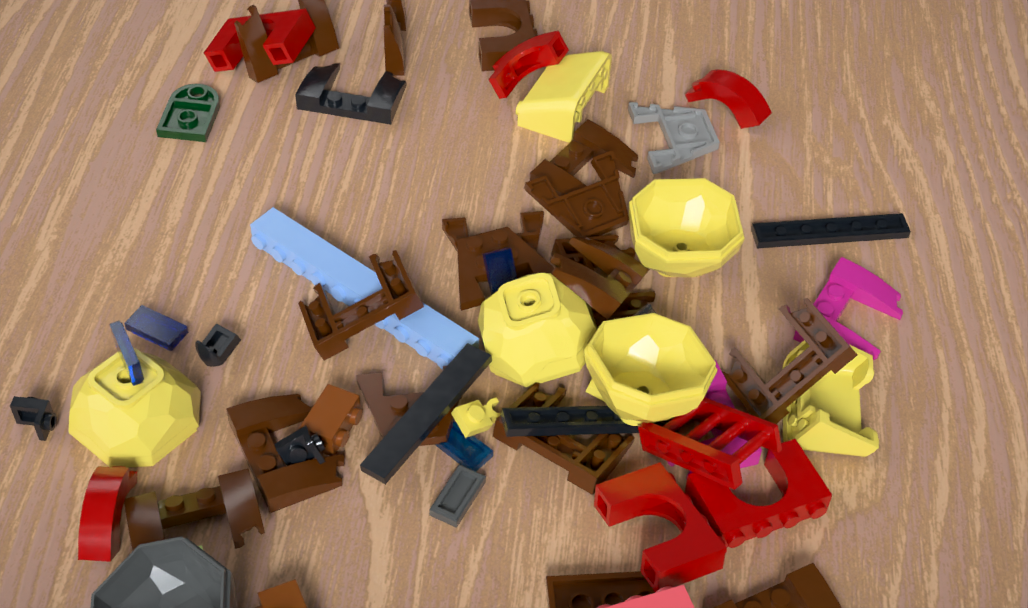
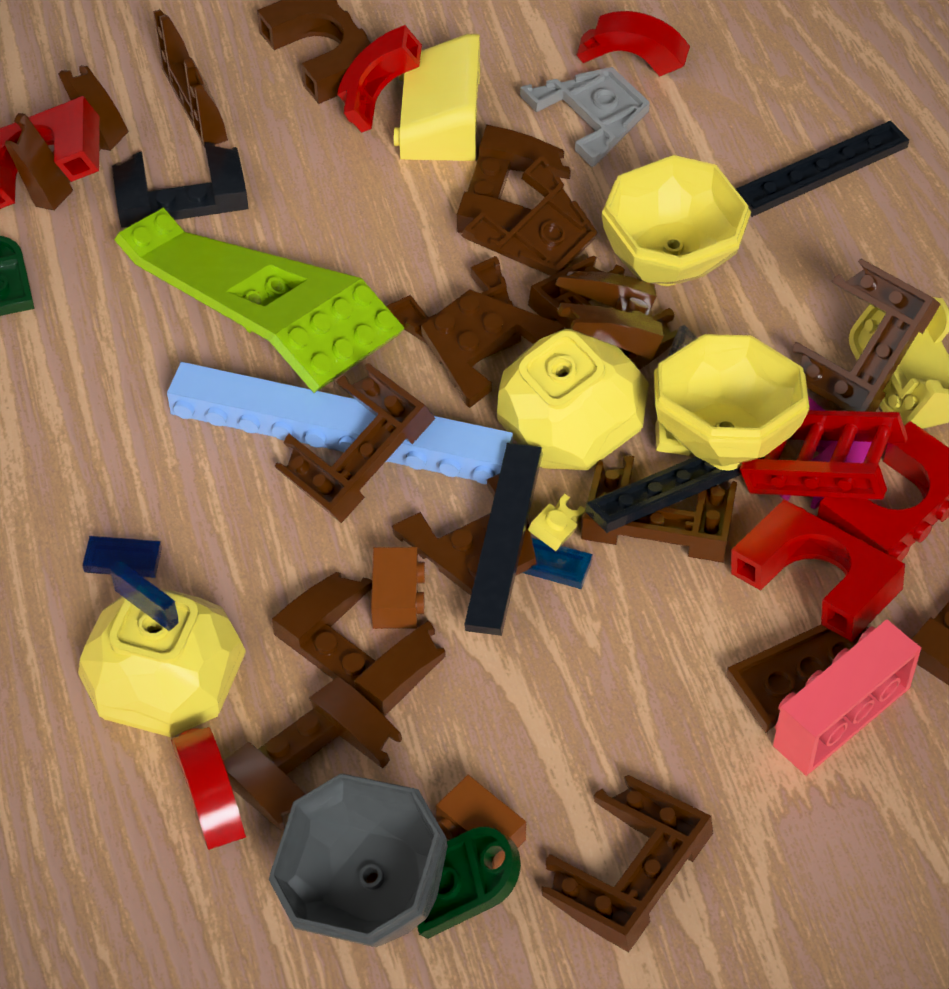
camera: 20 degrees left, 5 degrees up
black bracket [10,396,57,441] -> none
black plate [195,324,241,367] -> none
black bracket [274,426,326,466] -> none
dark grey tile [429,464,486,528] -> none
clear blue tile [483,247,517,295] -> none
dark pink wedge [793,257,903,360] -> none
none -> lime wing [114,207,405,393]

